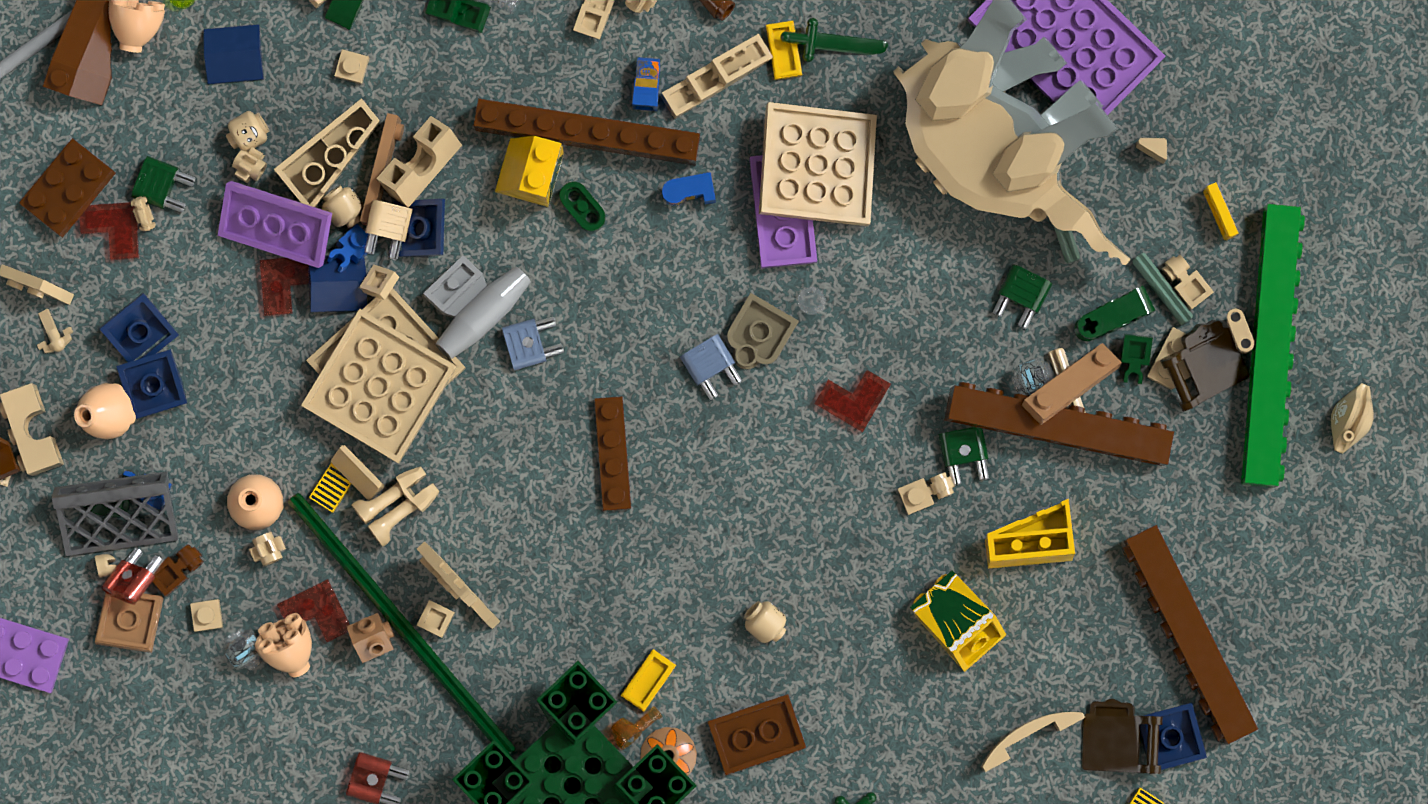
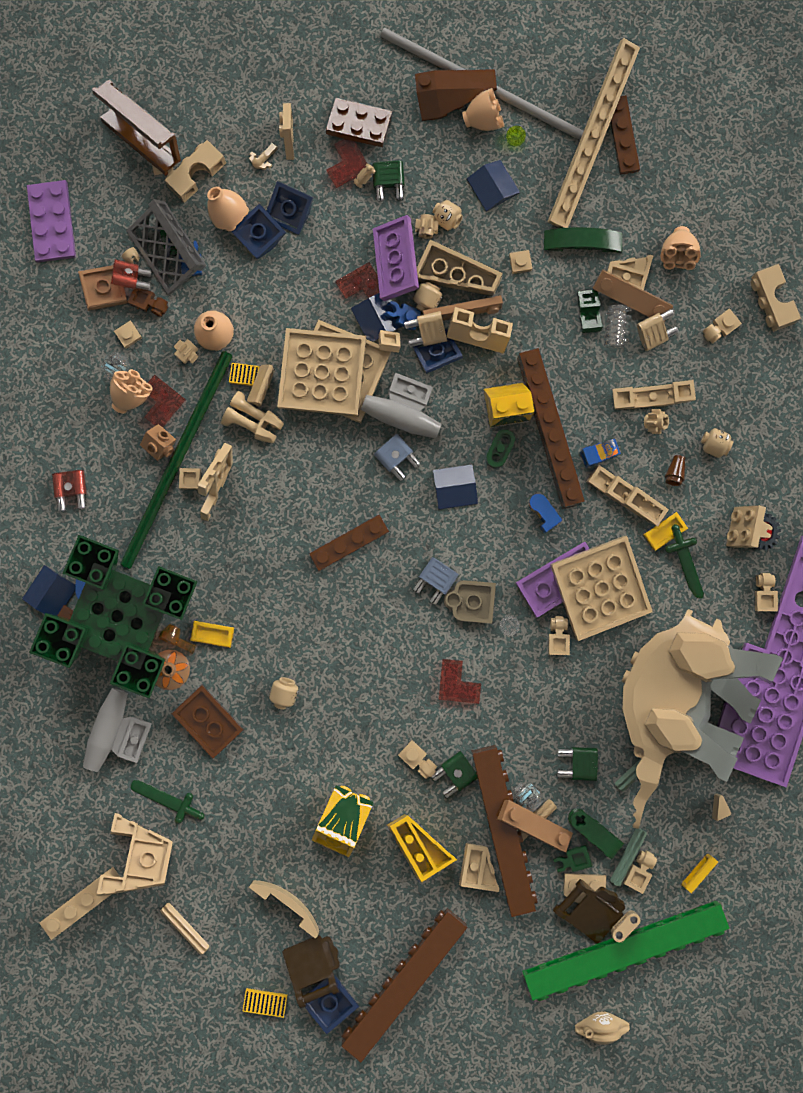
camera: 70 degrees right, 0 degrees up
none -> dark blue slope [433,465,478,510]
none -> tan wing [459,843,499,892]
none -> tan plate [548,616,570,655]

